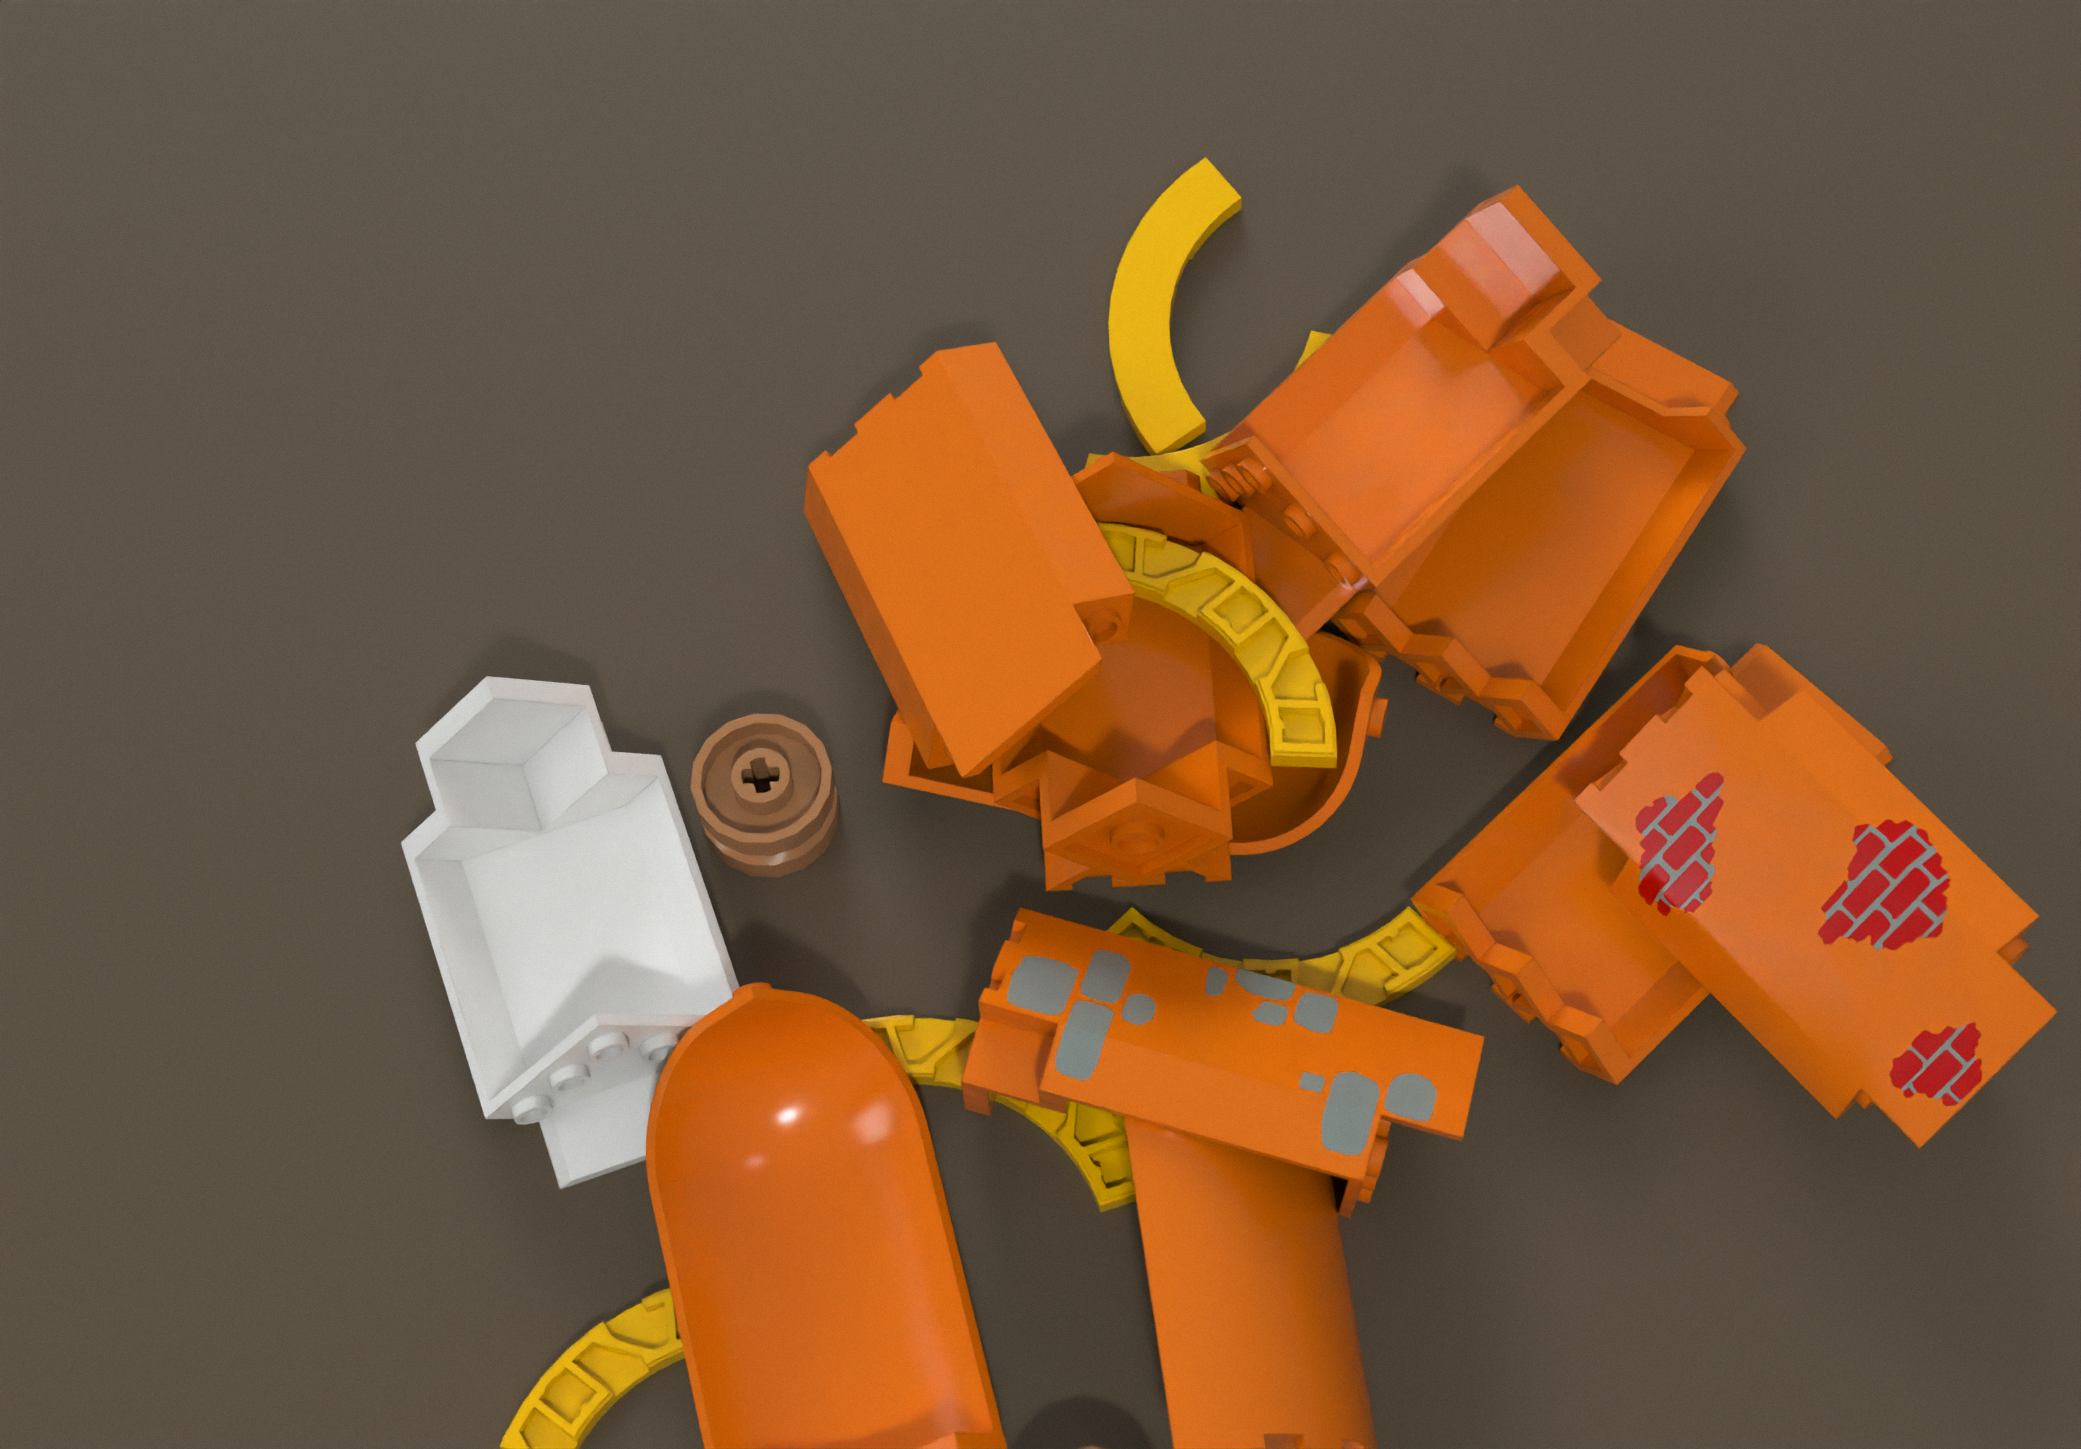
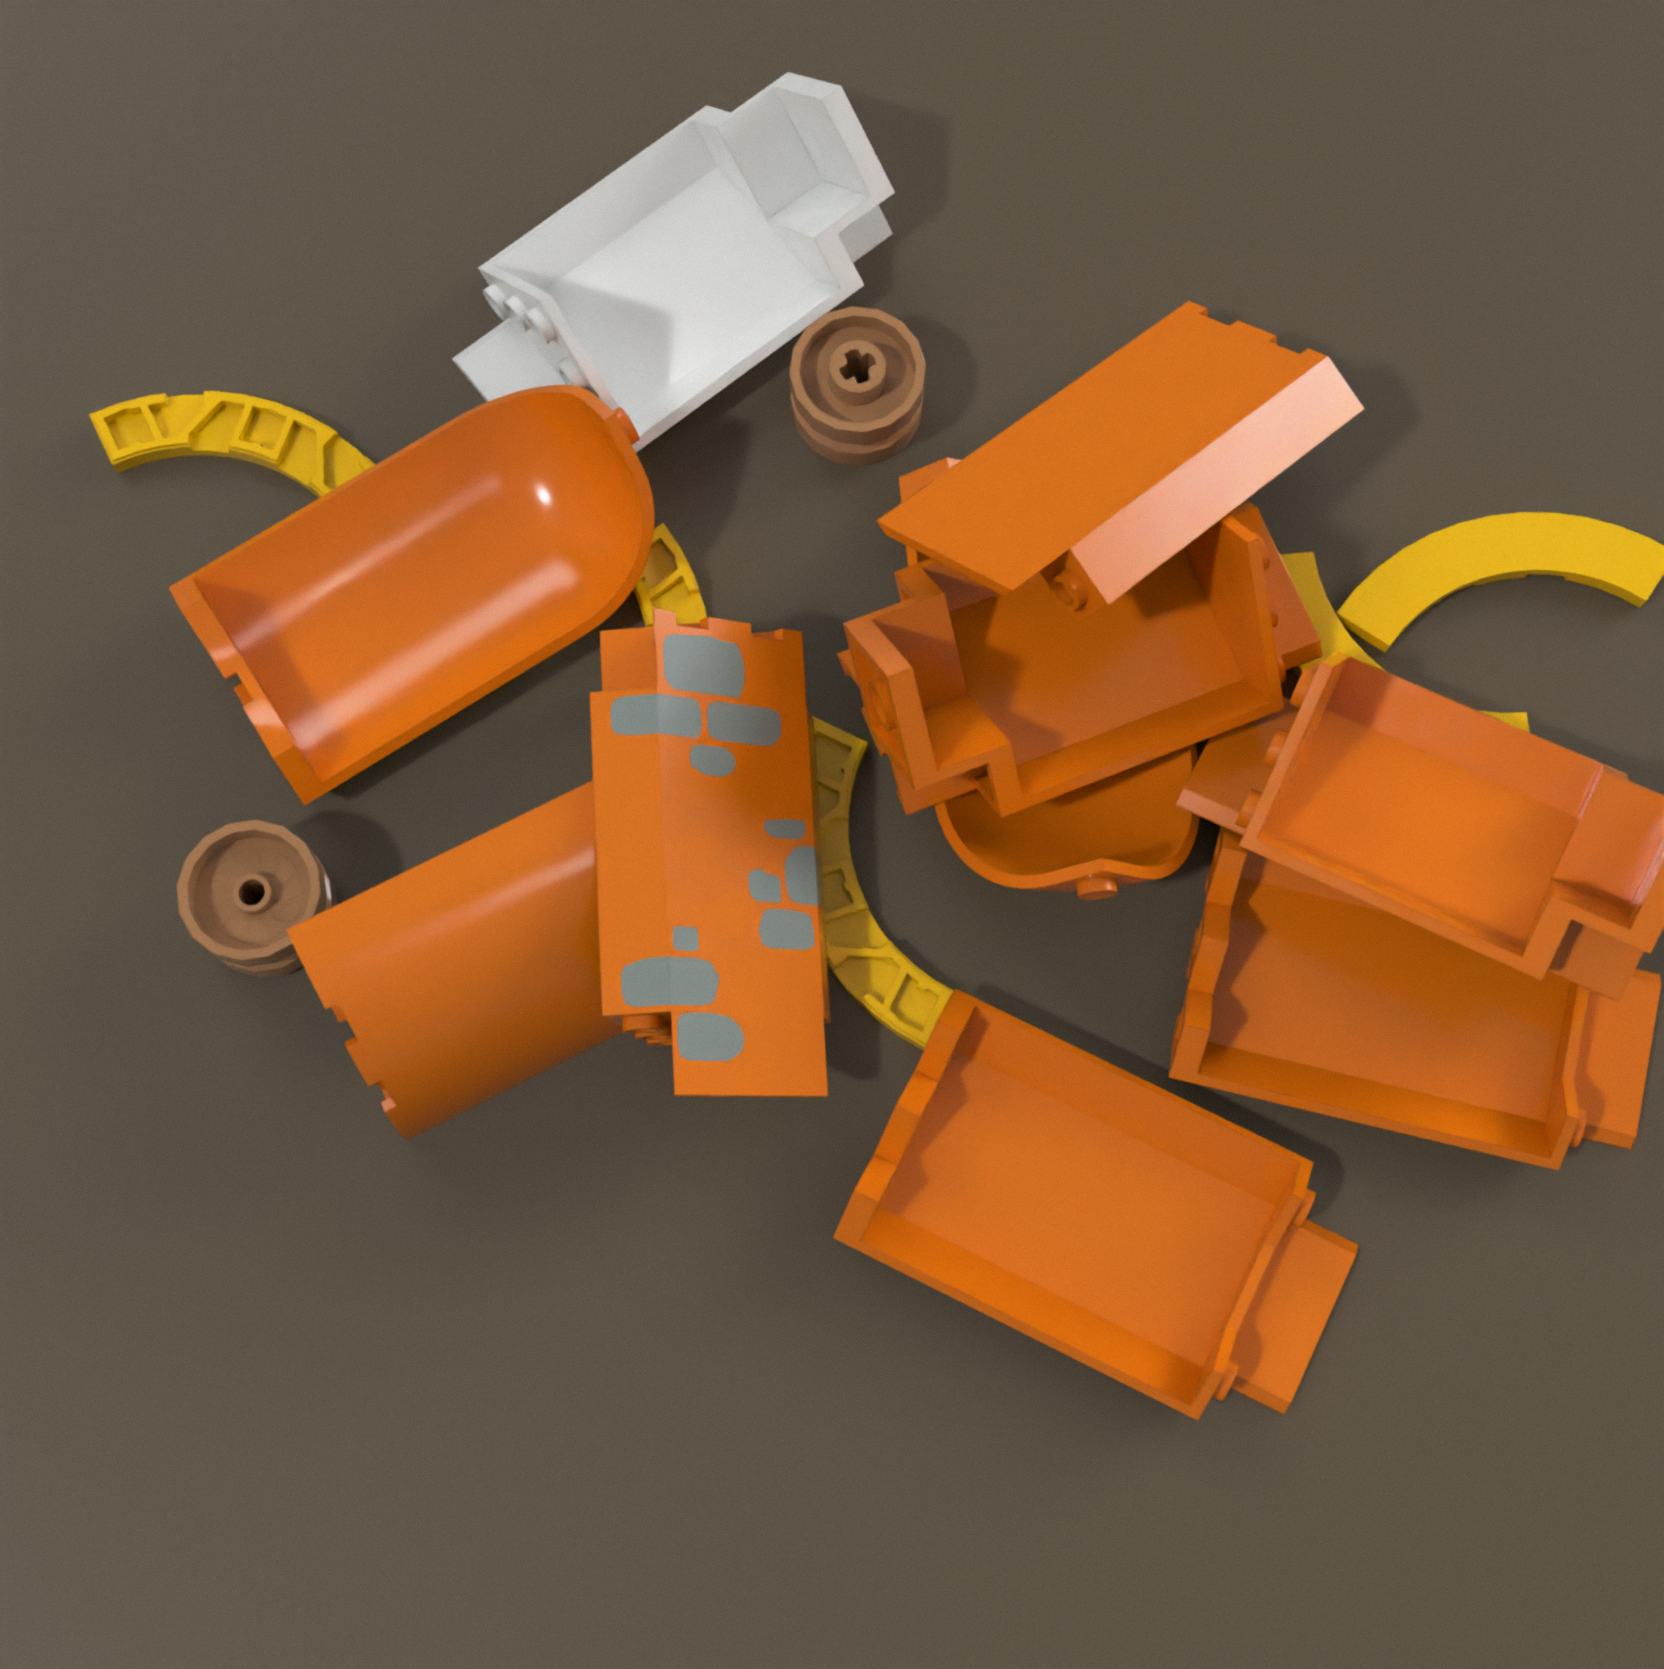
camera: 65 degrees right, 10 degrees up
yellow tile [1096,522,1337,768] -> none
orange panel [1573,665,2058,1149] -> none

